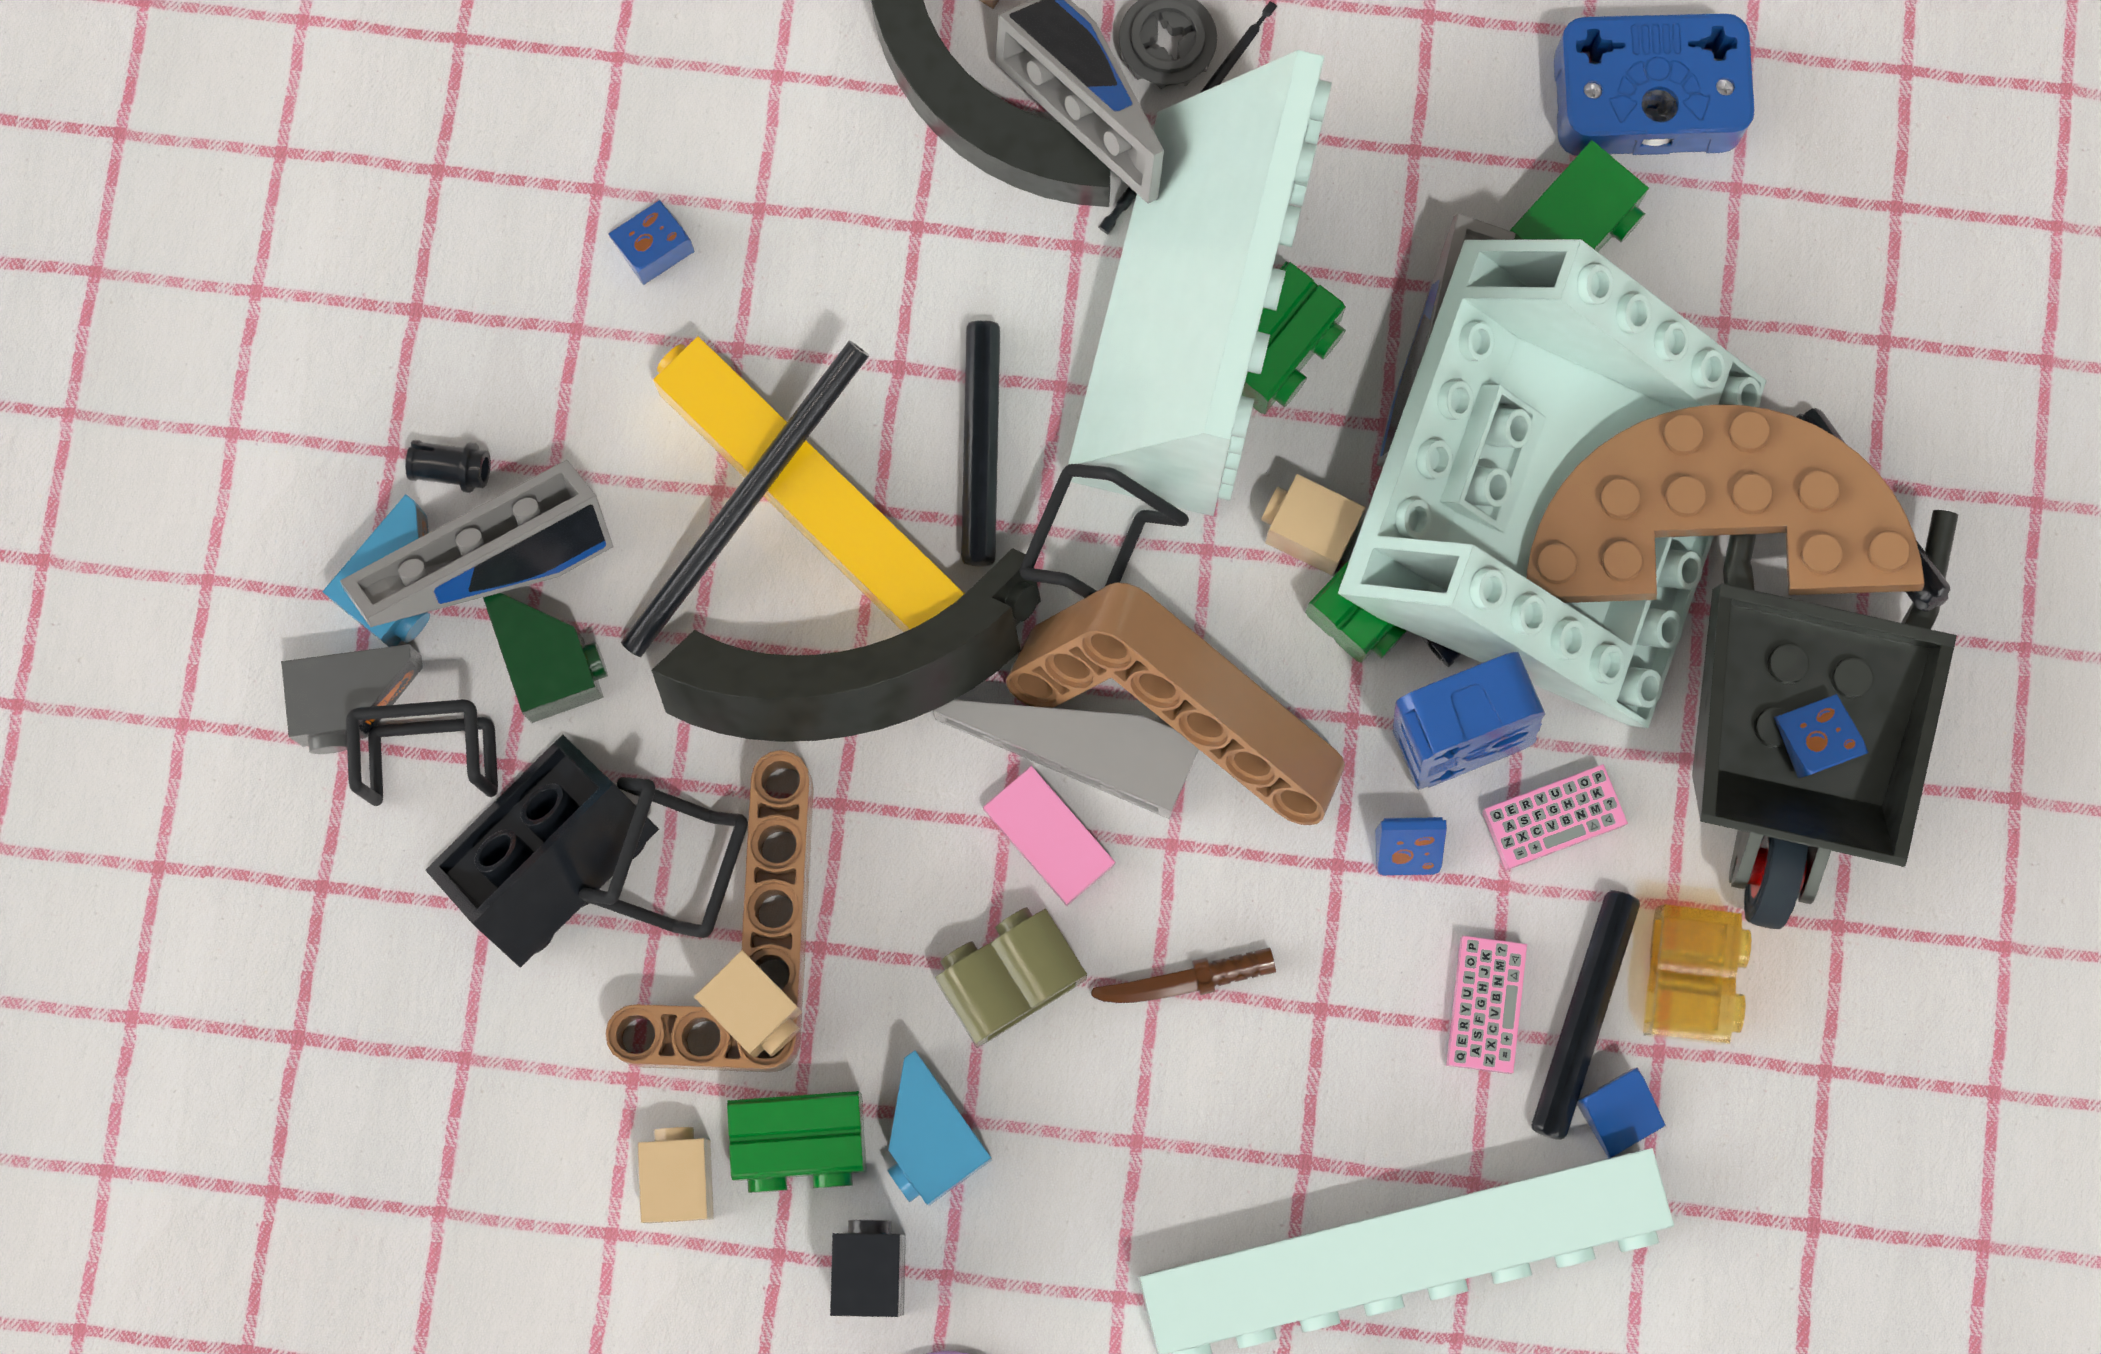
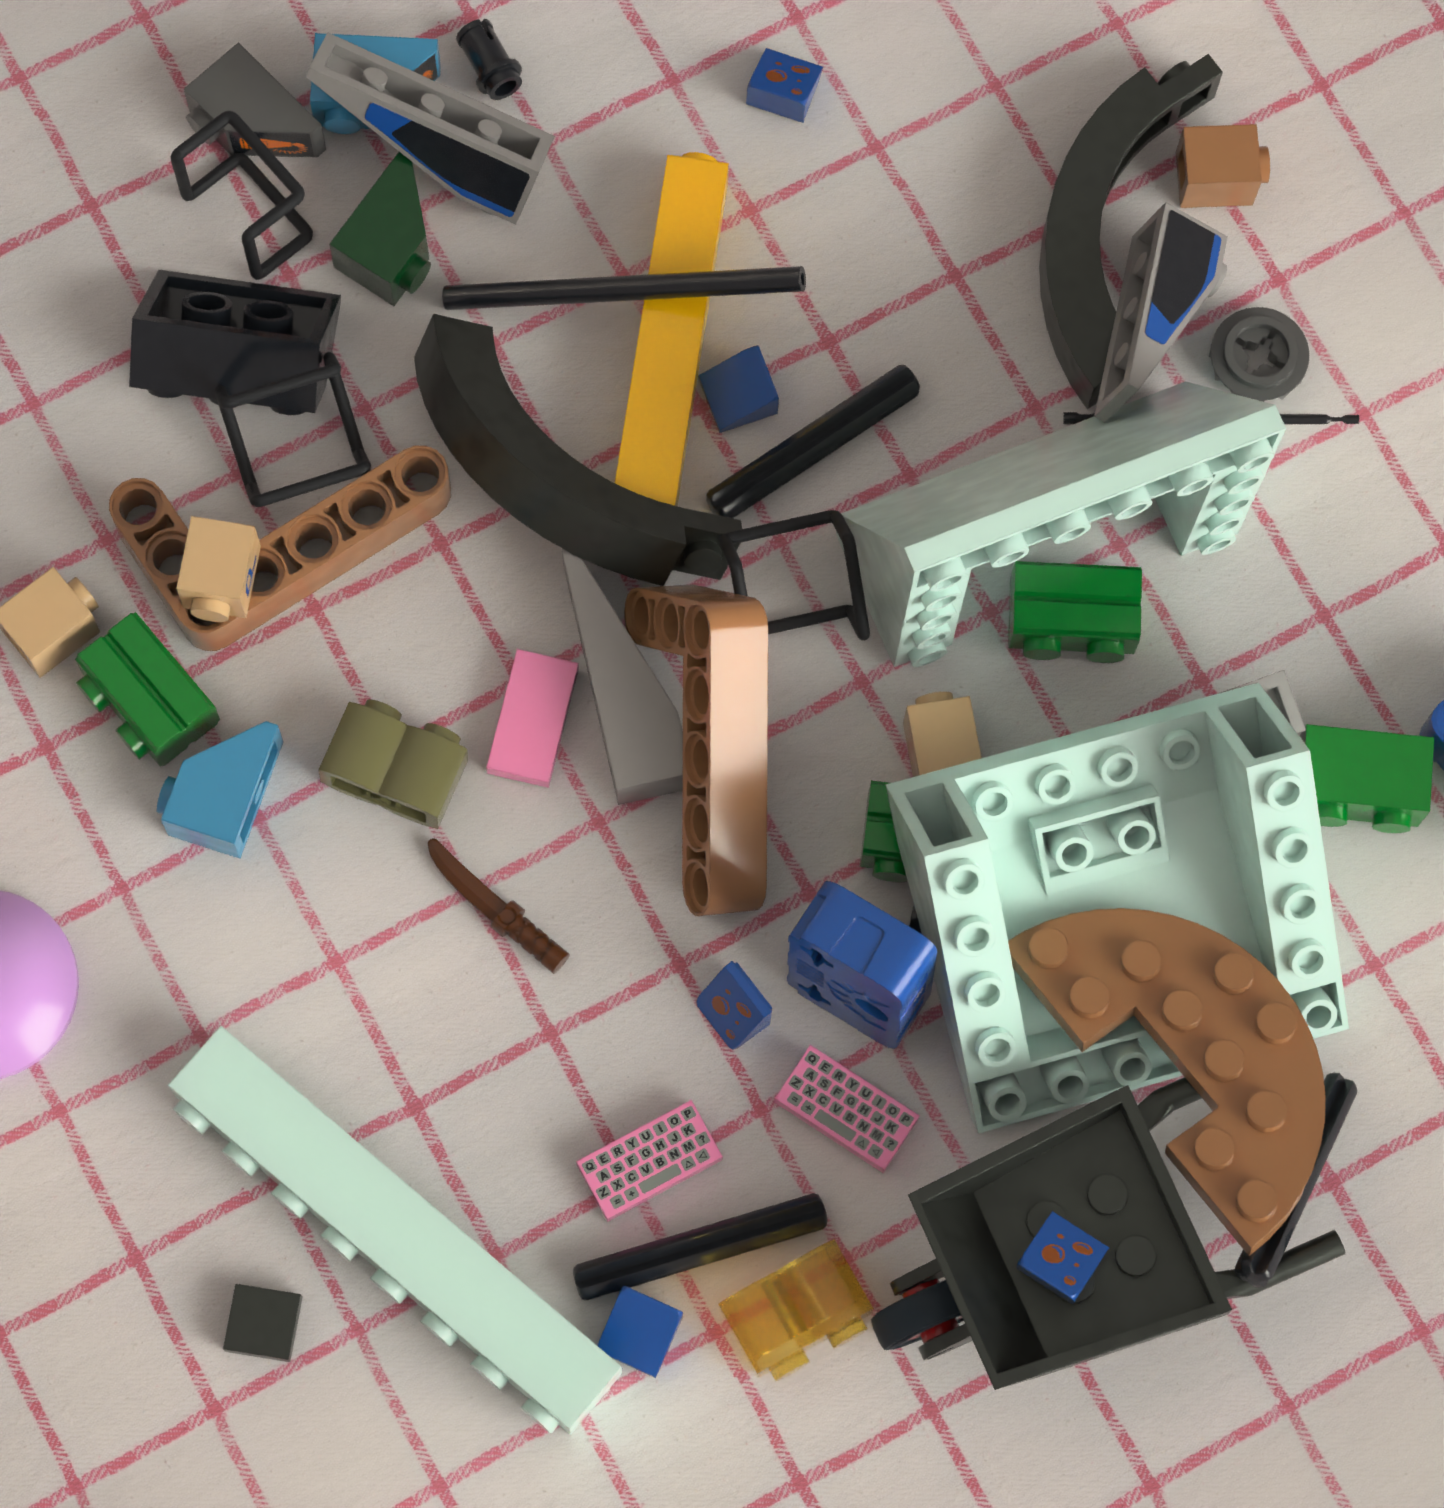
camera: 50 degrees right, 5 degrees down
black brick [830,1220,906,1317] -> none
none -> blue slope [698,345,779,433]

